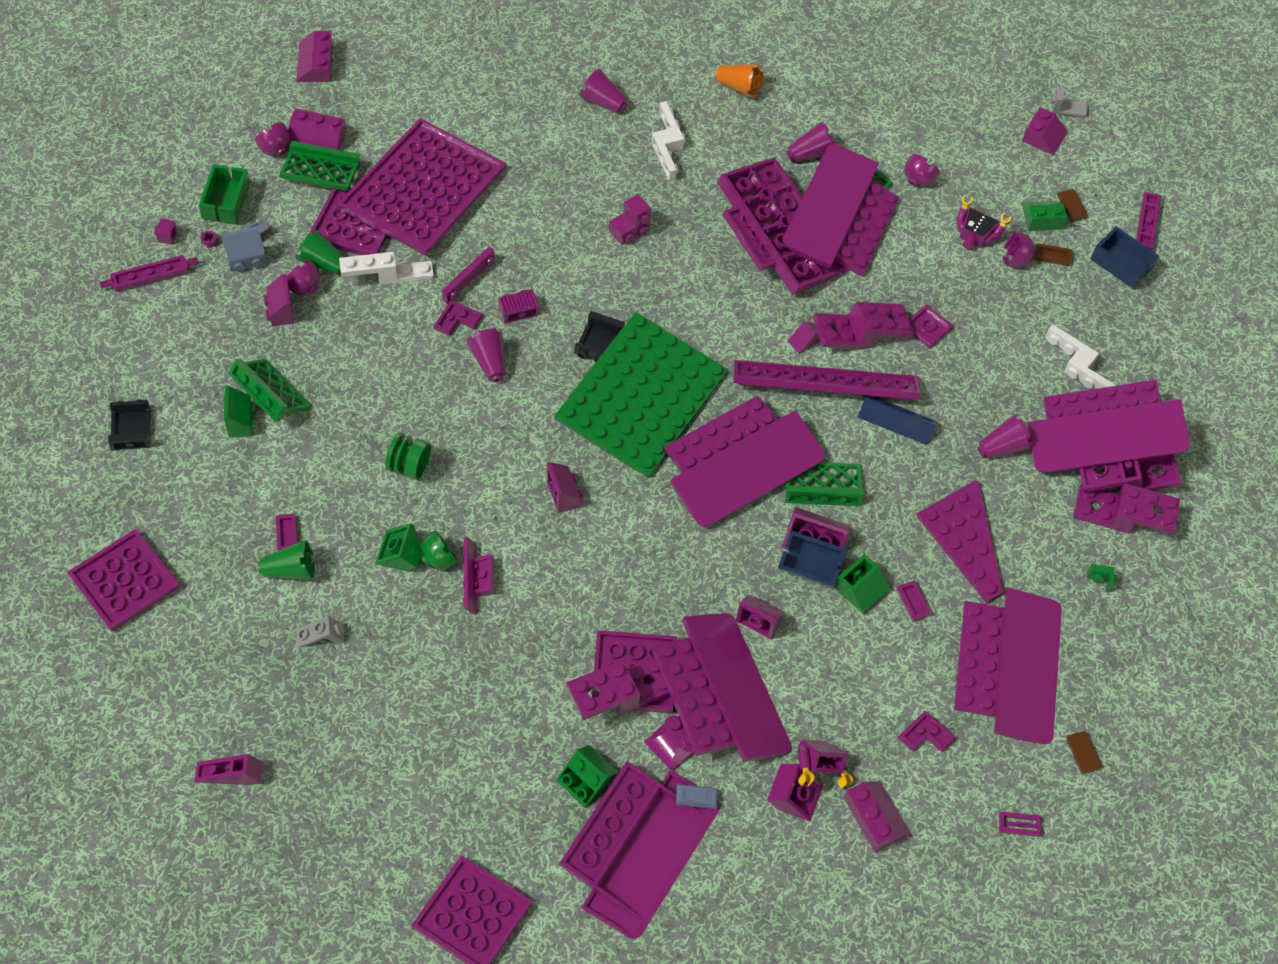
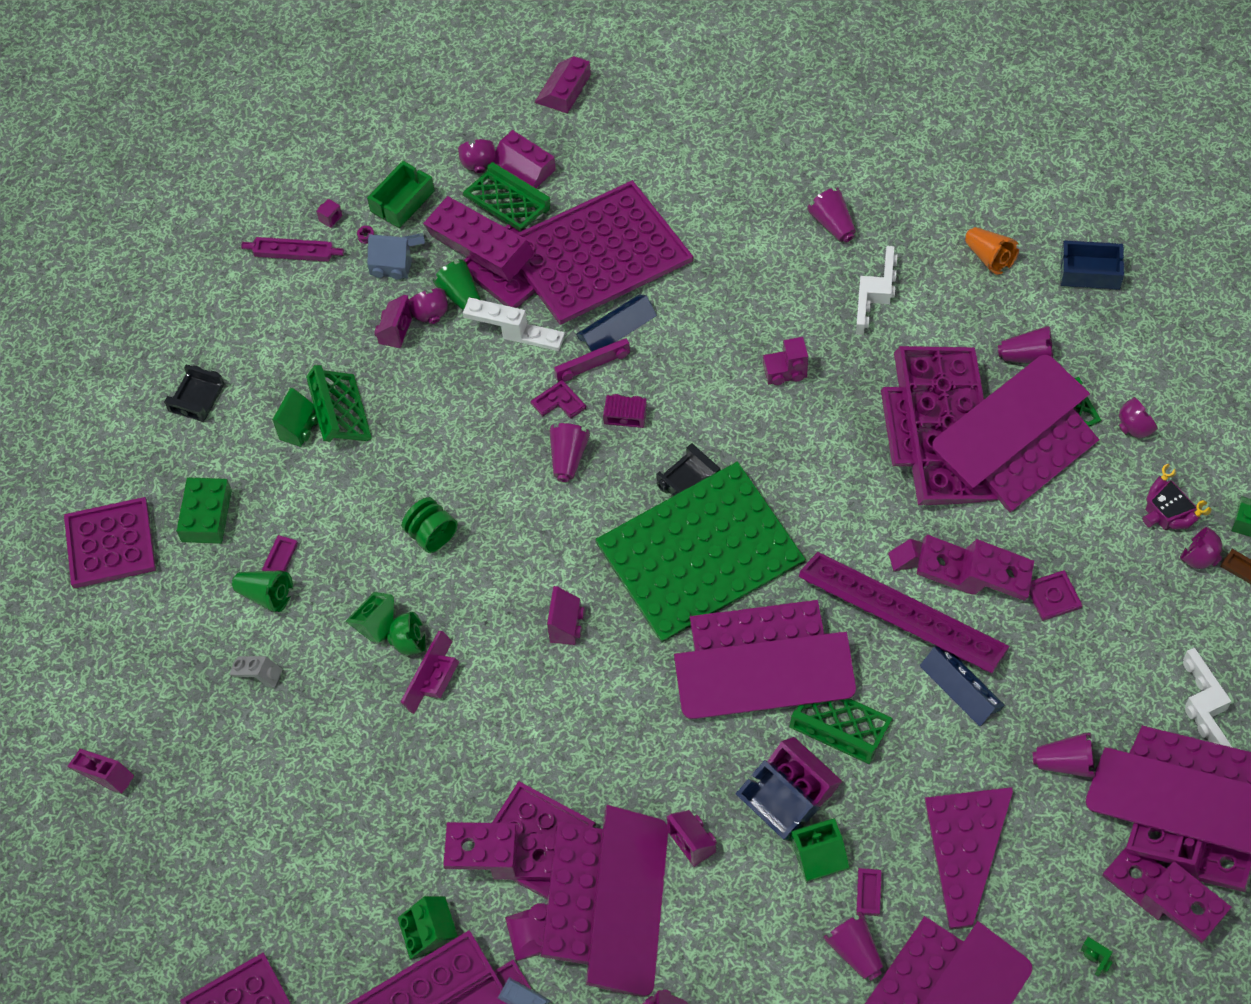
camera: 35 degrees right, 0 degrees up
none -> green brick [176,477,232,544]
none -> magenta brick [423,196,534,281]
none -> dark blue panel [576,294,657,352]
none -> magenta cone [823,912,883,981]
none -> dark blue piece [1060,240,1124,290]

